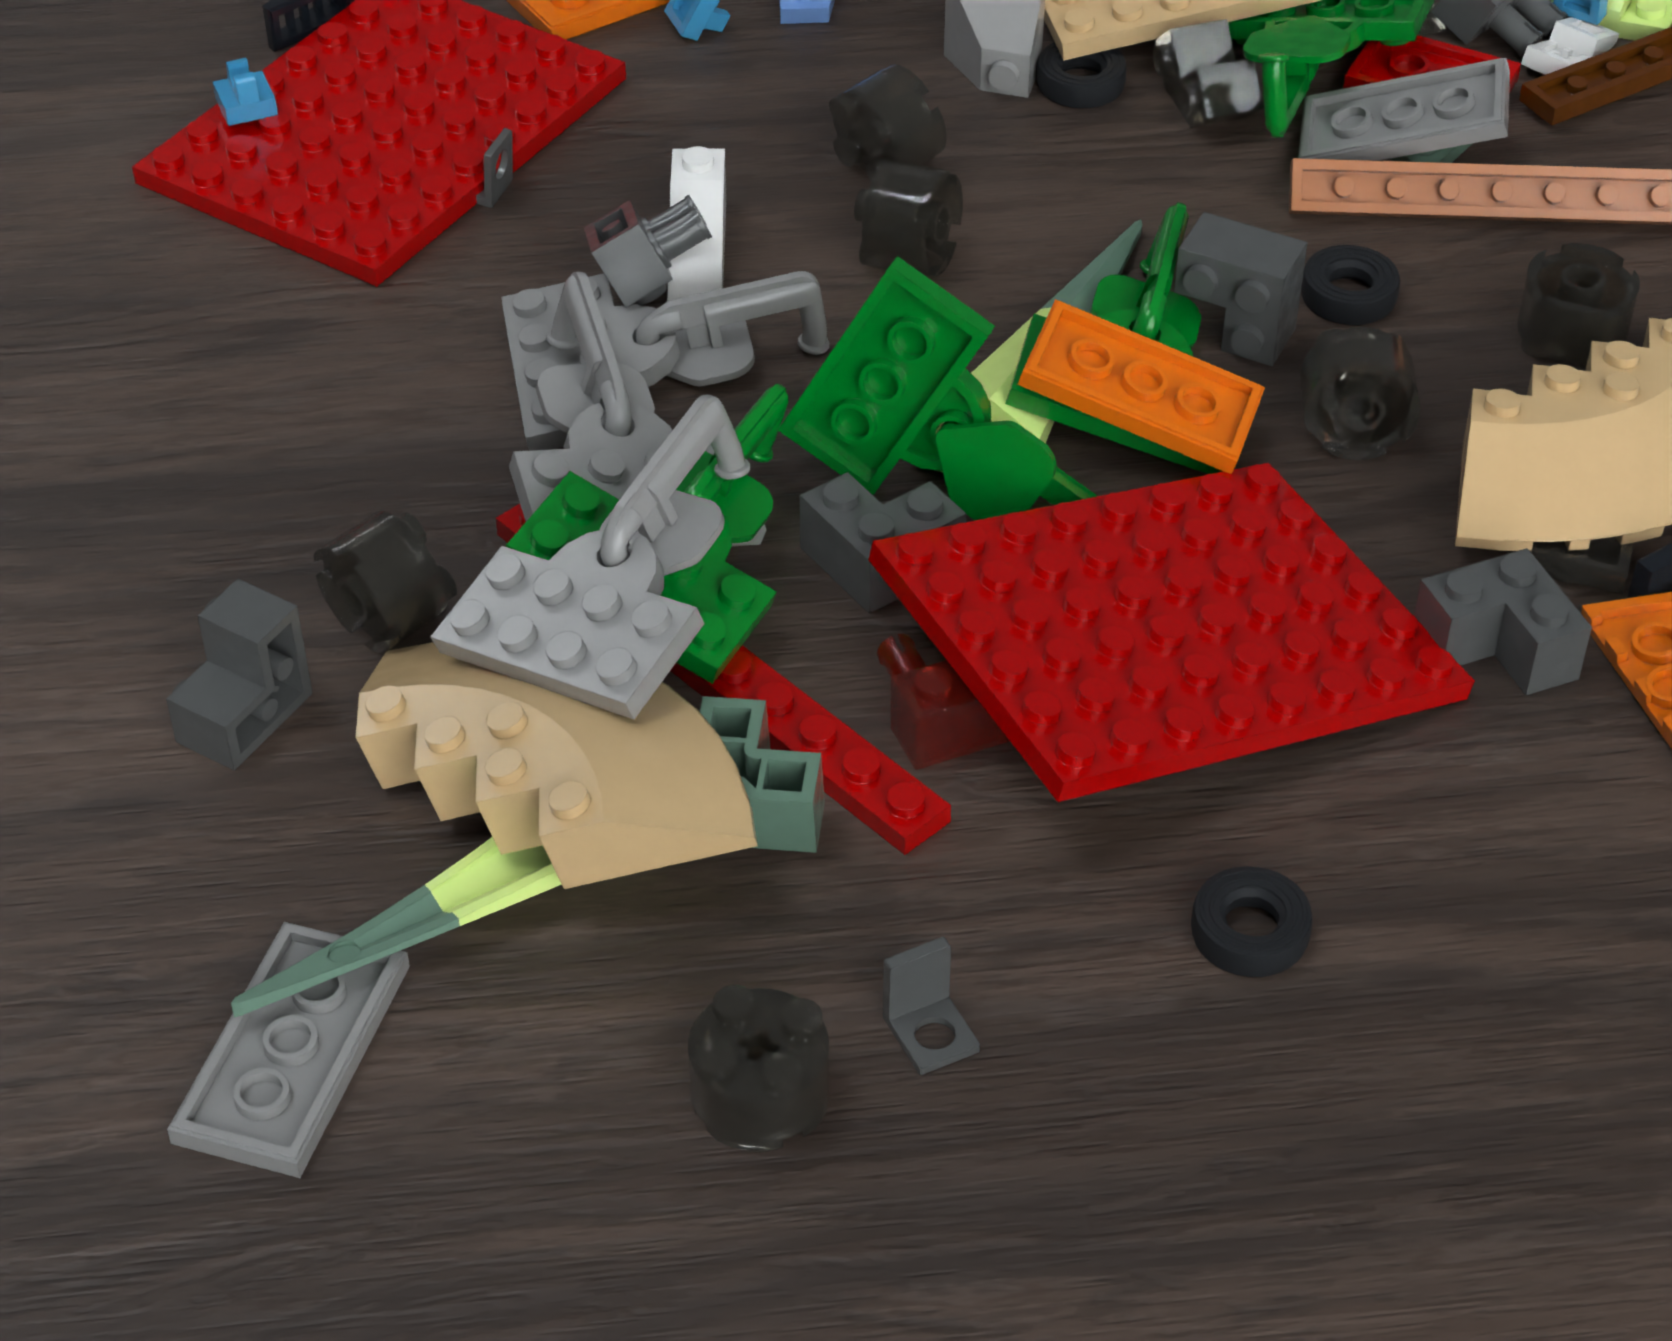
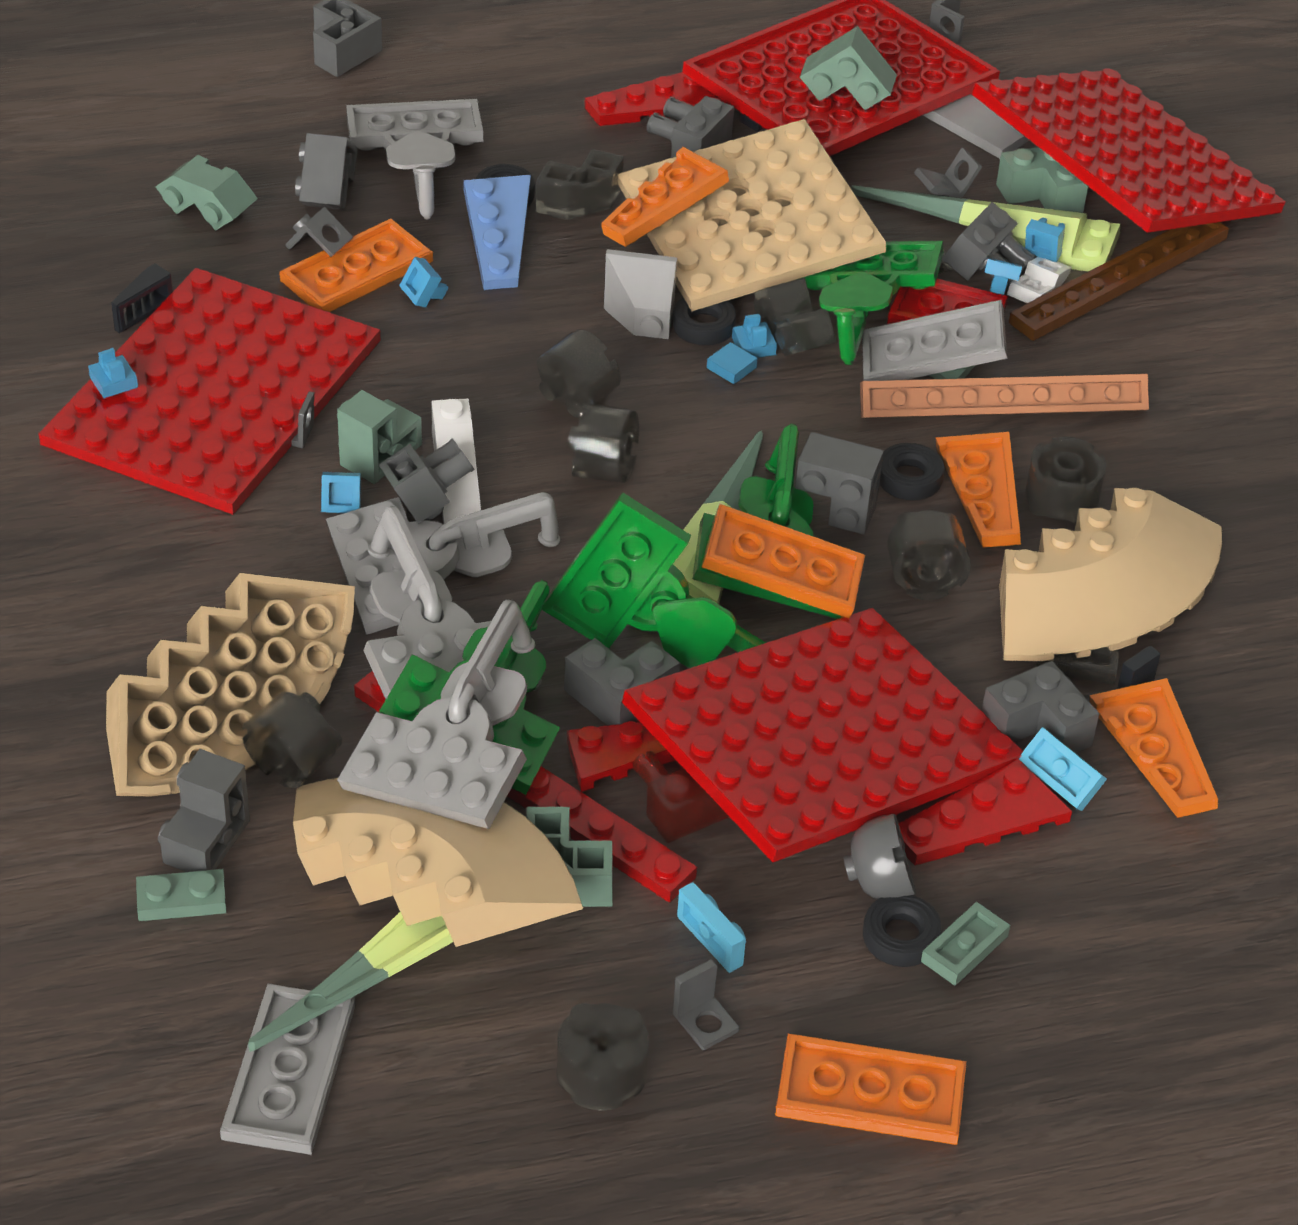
camera: 10 degrees left, 0 degrees up
none -> tan brick [106,573,355,797]
none -> sand green plate [136,869,226,921]
none -> dark azure tile [321,472,361,513]
none -> sand green brick [337,390,422,484]
none -> red wing [567,721,676,792]
none -> medium azure plate [677,882,746,973]
none -> dark azure tile [707,342,758,384]
none -> dark azure tile [732,314,777,358]
none -> orange tile [775,1033,967,1145]
none -> dark grey cylinder [844,814,916,900]
none -> red wing [899,759,1072,866]
none -> sand green plate [921,902,1011,986]
none -> orange wing [936,432,1021,548]
none -> dark azure tile [984,257,1022,295]
none -> medium azure plate [1019,727,1107,811]

